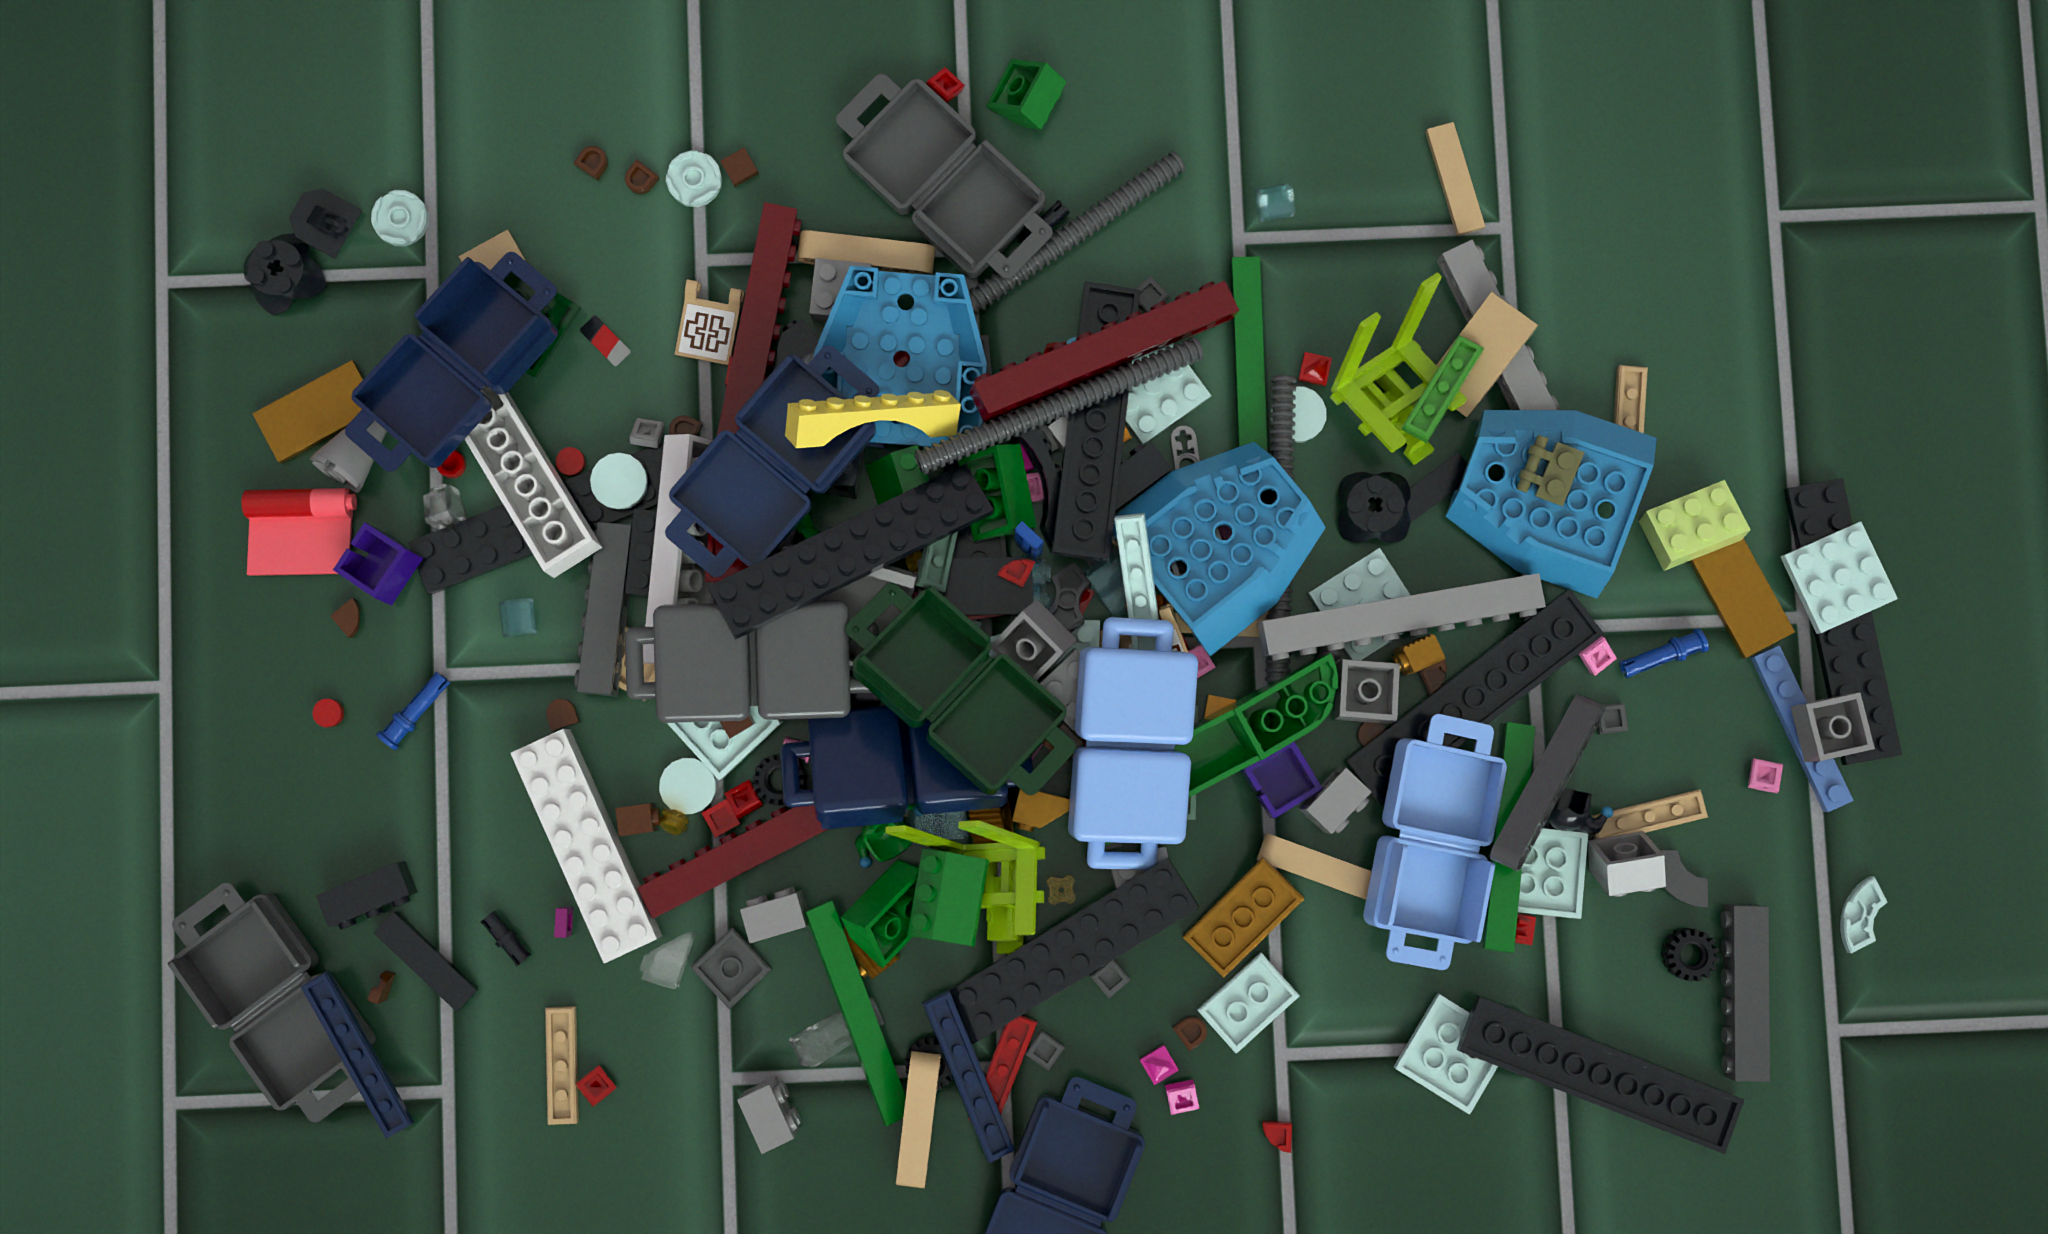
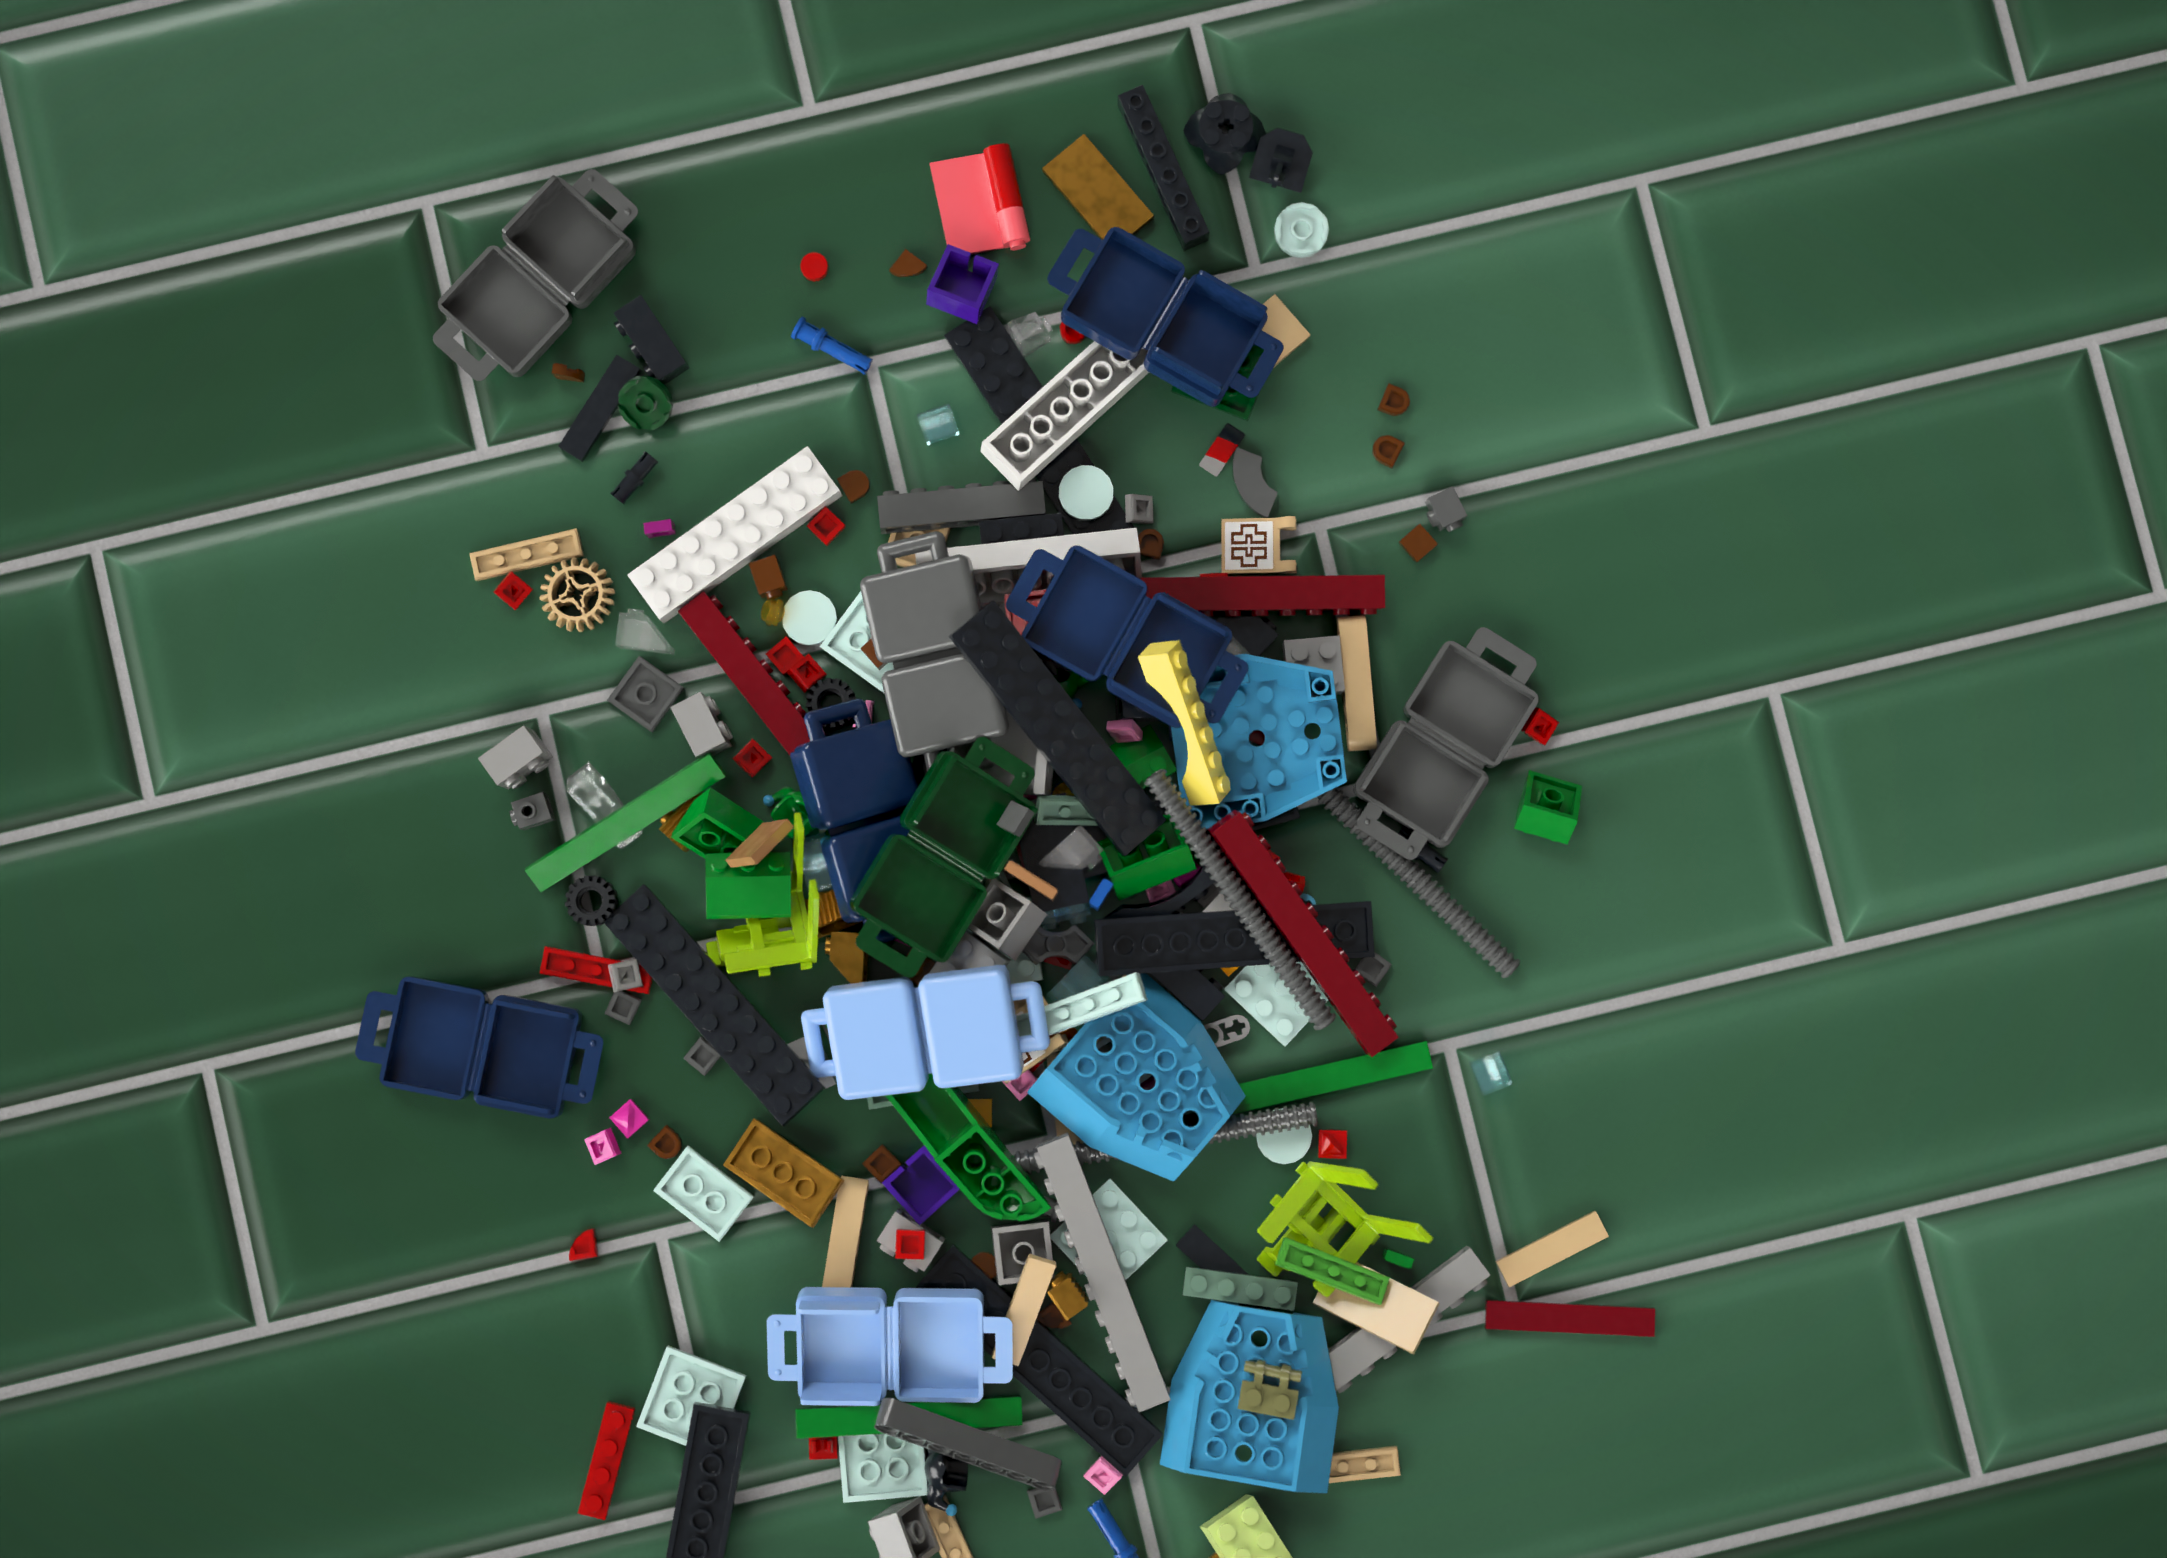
camera: 85 degrees right, 0 degrees up
dark blue tile [300,971,414,1139] -> none
light grey cone [310,420,387,493] -> none
red tile [556,447,586,476] -> none
light aqua tile [666,150,722,207] -> none
tan beam [896,1051,941,1189] -> none
dark blue tile [921,990,1015,1163] -> none
red tile [997,559,1035,588] -> none
clear yellow plate [1047,875,1076,905] -> none
black brick [1338,472,1411,543] -> none
none -> dark grey brick [509,792,556,830]
none -> tan gear [540,558,615,632]
none -> red plate [578,1401,636,1520]
none -> light grey tile [608,959,643,992]
none -> dark green tile [618,376,673,430]
none -> medium nougat tile [725,819,793,868]
none -> red tile [732,738,772,778]
none -> red tile [807,506,846,546]
none -> reddish brown tile [862,1144,902,1184]
none -> red tile [895,1229,926,1260]
none -> tan tile [991,1254,1056,1366]
none -> dark grey tile [996,801,1034,837]
none -> medium nougat tile [1004,860,1058,901]
none -> clear slope [1039,825,1103,870]
none -> bright pink tile [1106,719,1143,743]
none -> black brick [1118,85,1210,251]
none -> sand green plate [1182,1266,1298,1311]
none -> dark grey tile [1233,447,1278,518]
none -> green tile [1382,1247,1414,1269]
none -> dark grey brick [1425,486,1467,533]
none -> dark red tile [1484,1300,1655,1337]

